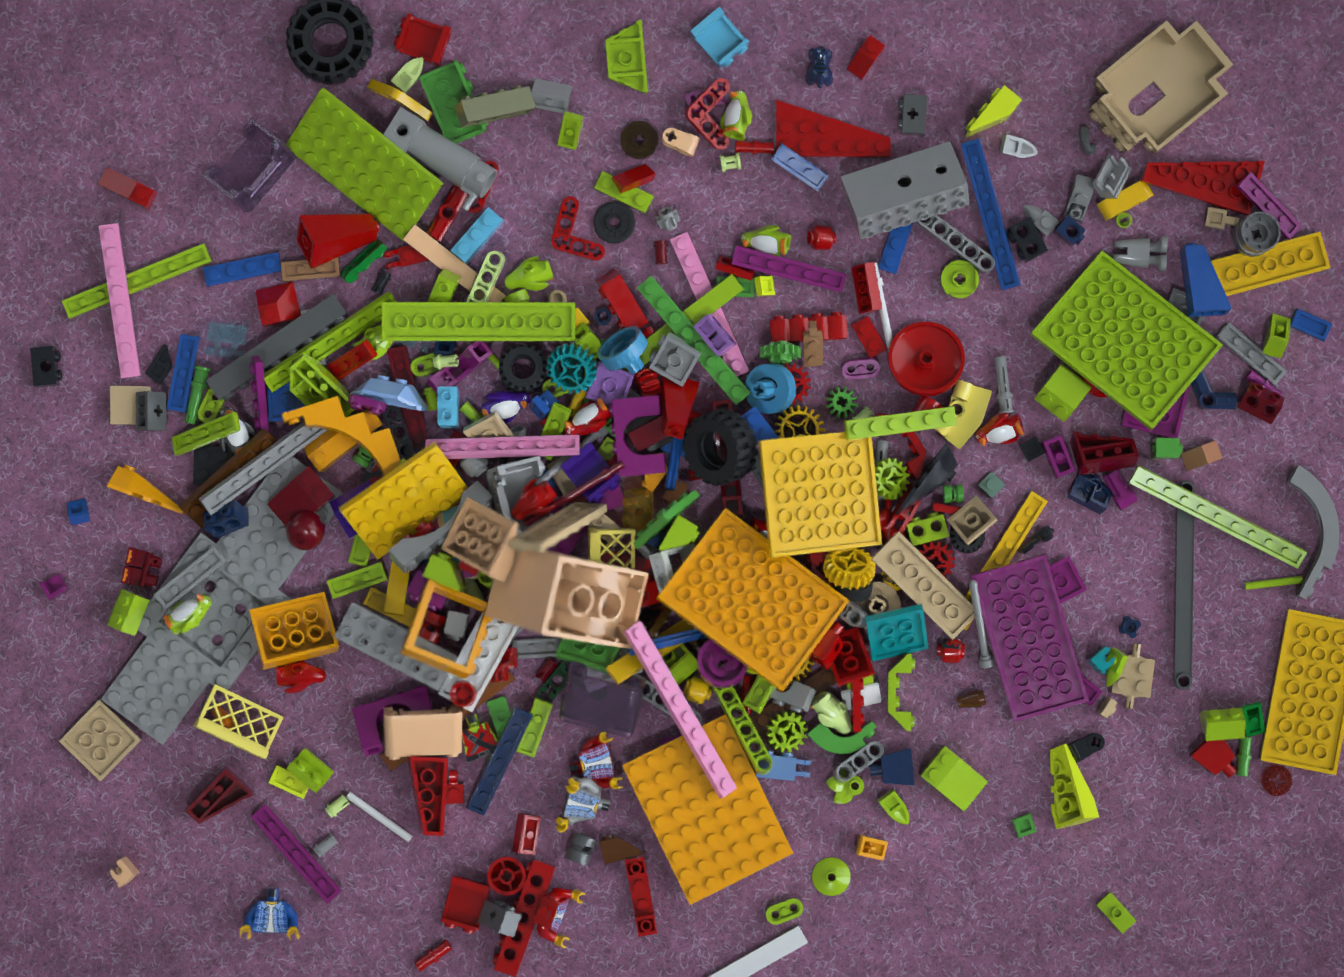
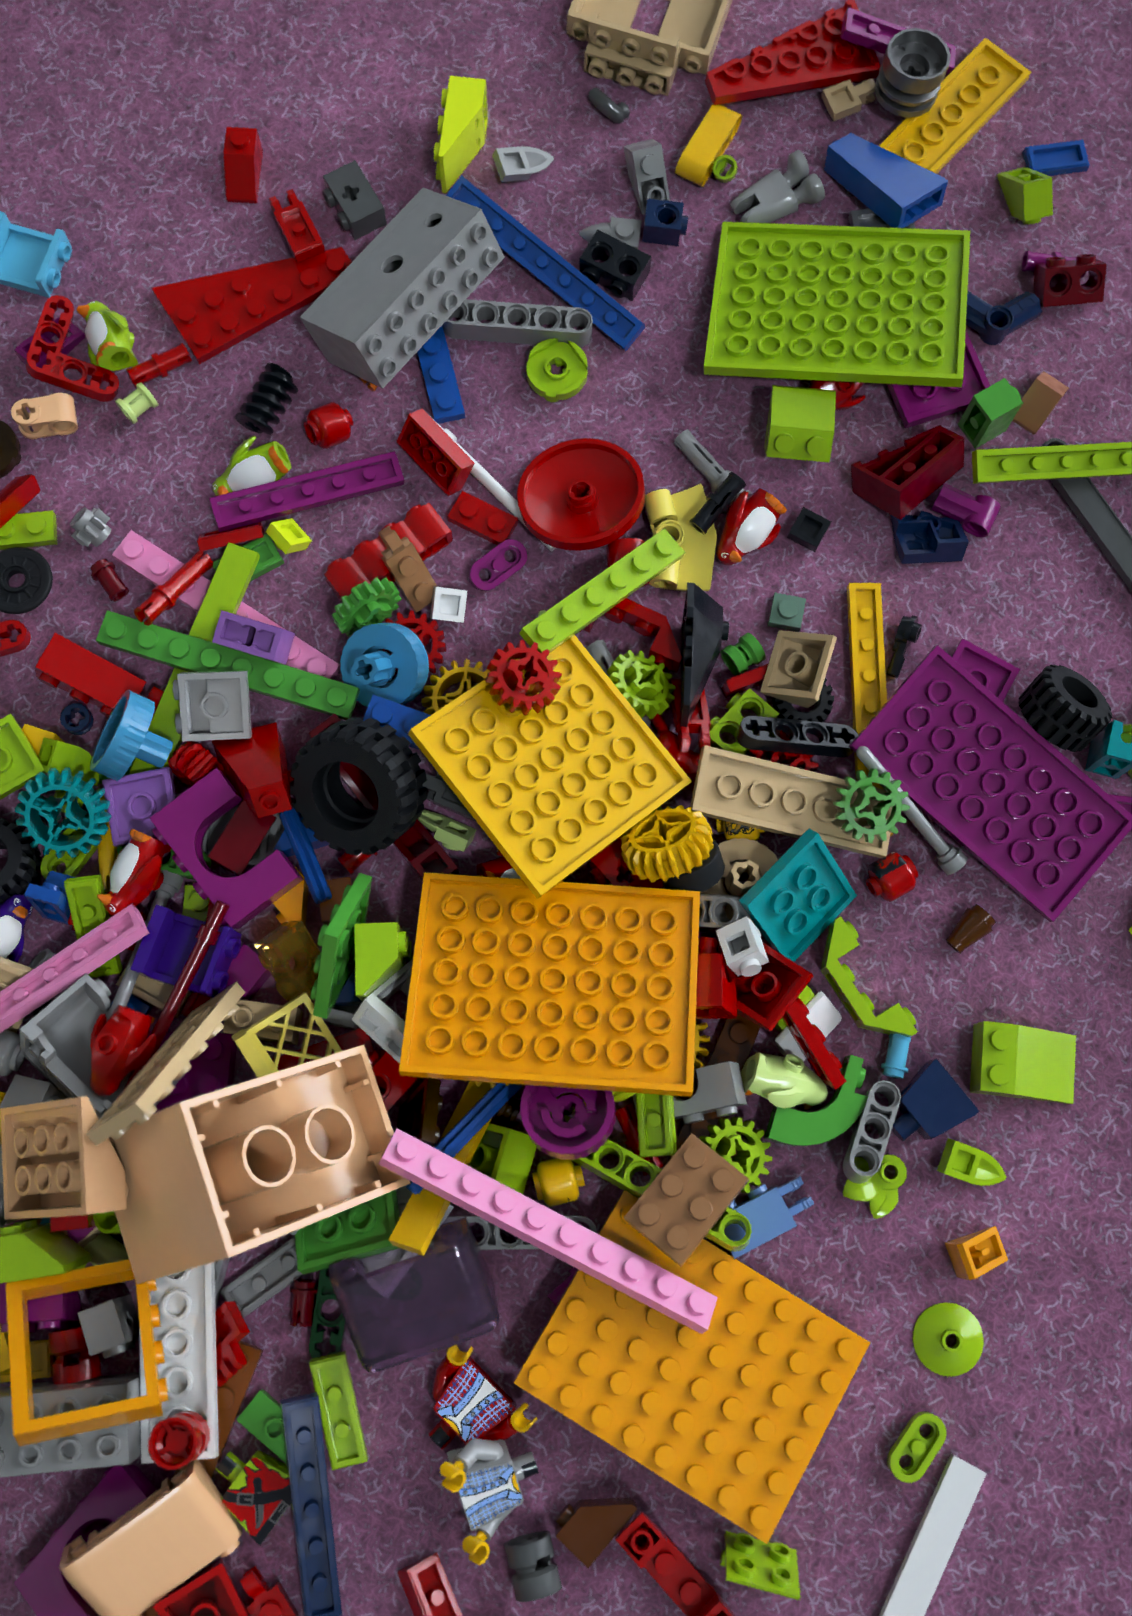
camera: 30 degrees left, 10 degrees down
tile [771,143,829,191] -> none
dark blue animal [805,46,833,88] -> none
bright green gear [825,386,858,419] -> none
magenta brick [1041,435,1076,479] -> none
light grey hinge [1092,155,1132,199] -> none
dark blue plate [1119,616,1141,638] -> none
light grey tile [1216,322,1287,386] -> none
none -> red pin [134,551,213,626]
none -> black piece [235,363,298,435]
none -> red hinge [269,189,326,263]
none -> yellowish green plate [418,810,477,852]
none -> white plate [430,586,467,623]
none -> red gear [485,640,562,715]
none -> medium nougat plate [624,1133,749,1267]
none -> black pin [689,472,746,535]
none -> white brick [716,916,769,977]
none -> lime hinge [719,1531,800,1600]
none -> black beam [735,716,858,758]
none -> bright green gear [833,768,910,843]
none -> medium azure pin [881,1034,911,1079]
none -> black tyre [1019,664,1112,752]

